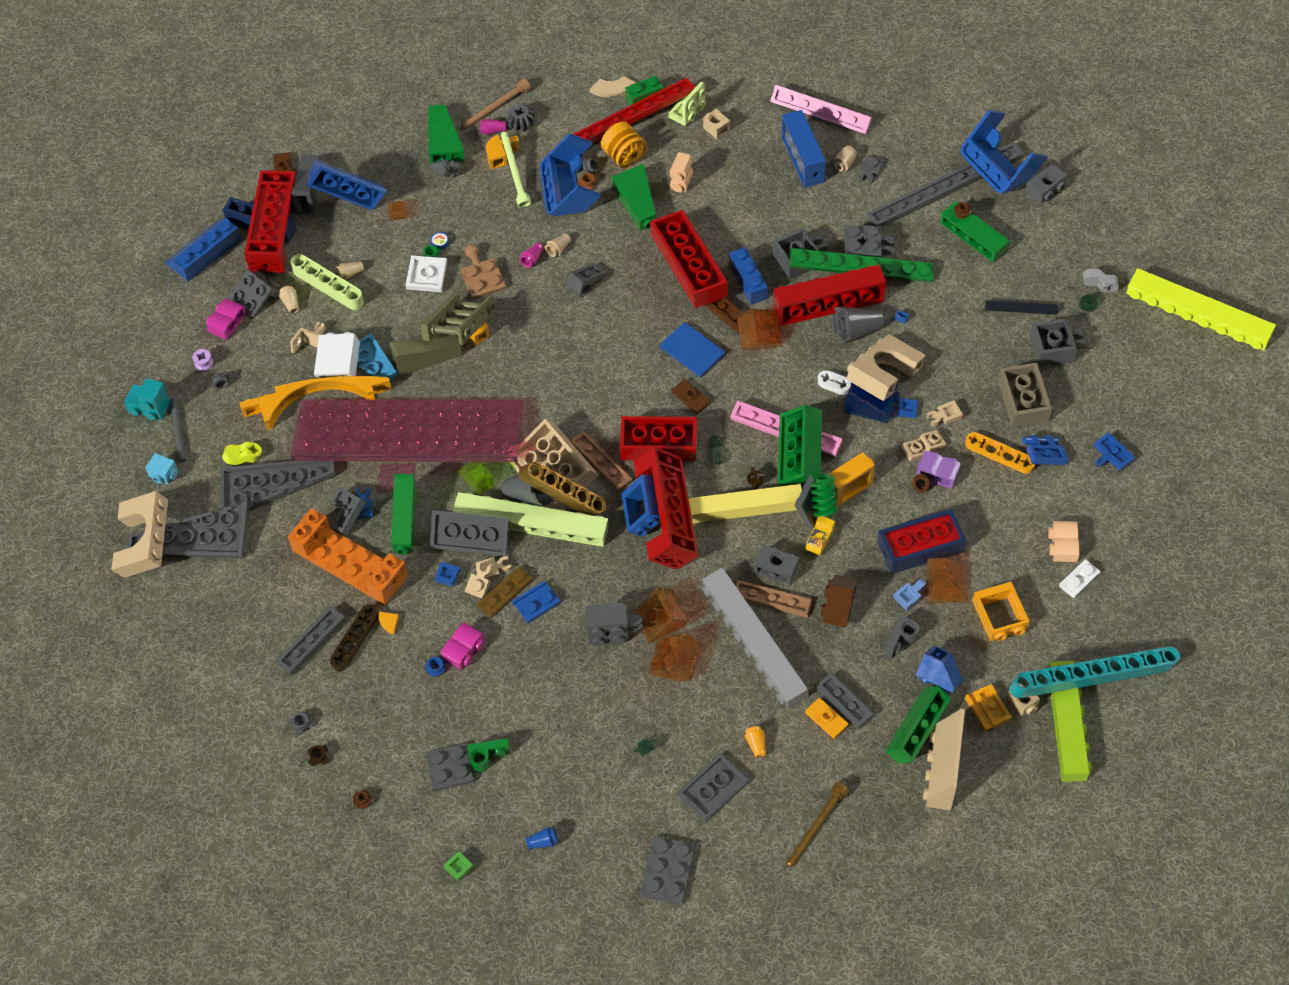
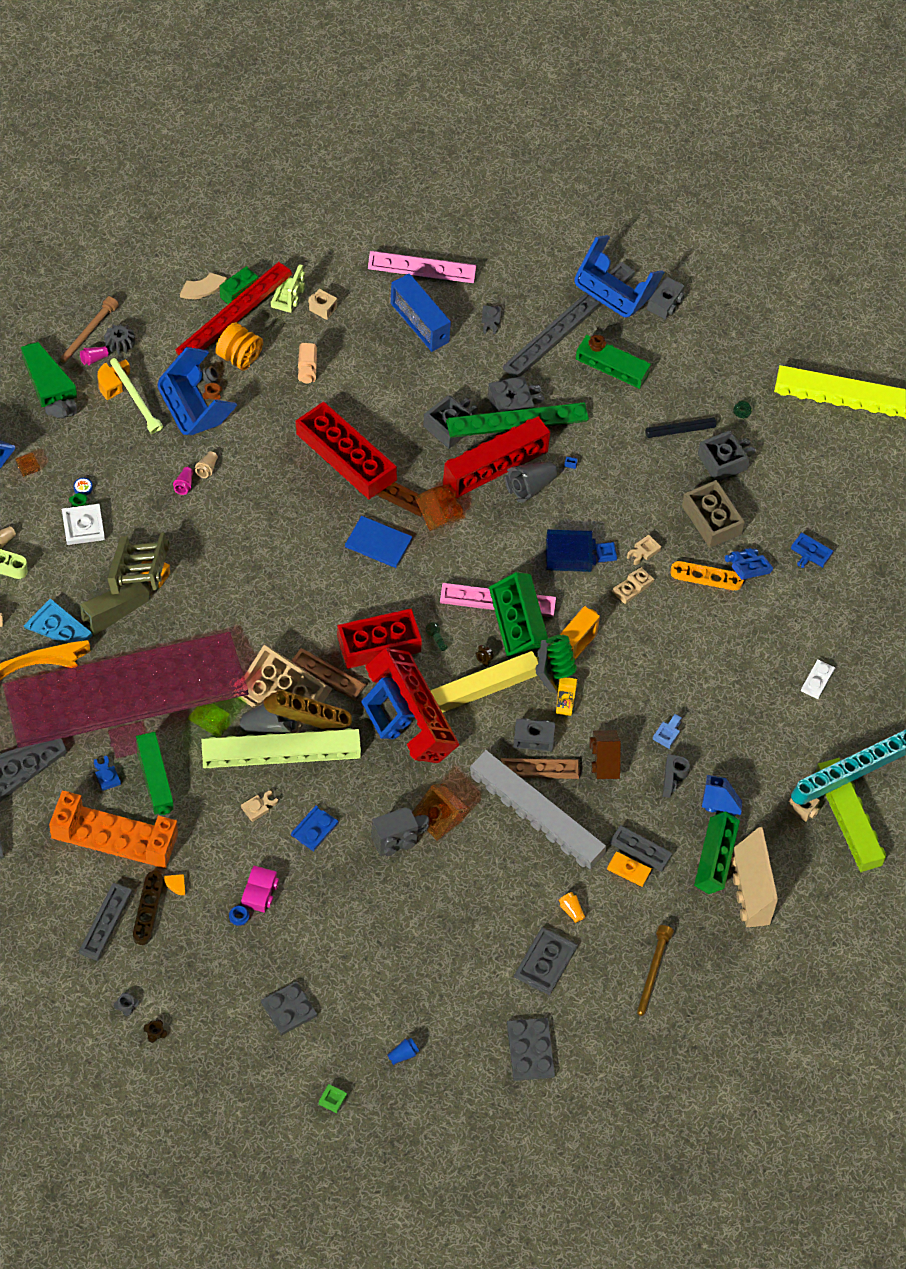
camera: 25 degrees left, 0 degrees up
white brick [314,332,360,378] -> none
dark grey plate [331,487,366,535] -> none
reddish brown plate [353,790,373,809] -> none
dark grey plate [430,509,510,556] -> none
blue plate [434,562,460,587] -> none
medium nougat plate [460,244,506,300] -> none
tan plate [465,562,493,599] -> none
green plate [467,738,510,772] -> none
pearl gold plate [477,566,533,618] -> none
dark grey plate [567,263,607,297] -> none
green slope [611,164,656,231] -> none
clear green plate [633,738,656,756] -> none
clear orange slope [648,633,702,682] -> none
reddish brown plate [671,379,711,415] -> none
blue brick [729,247,768,305] -> none
white beam [818,370,852,395] -> none
tan brick [833,146,857,172] -> none
tan arch [846,334,926,401] -> none
brick [877,508,967,574] -> none
reddish brown plate [912,473,932,493] -> none
medium lavender brick [916,451,961,489] -> none
clear orange slope [925,558,969,604] -> none
light orange plate [965,684,1012,732] -> none
light orange window [972,582,1030,641] -> none
light nougat brick [1048,521,1079,562] -> none
light grey piece [1083,268,1119,292] -> none

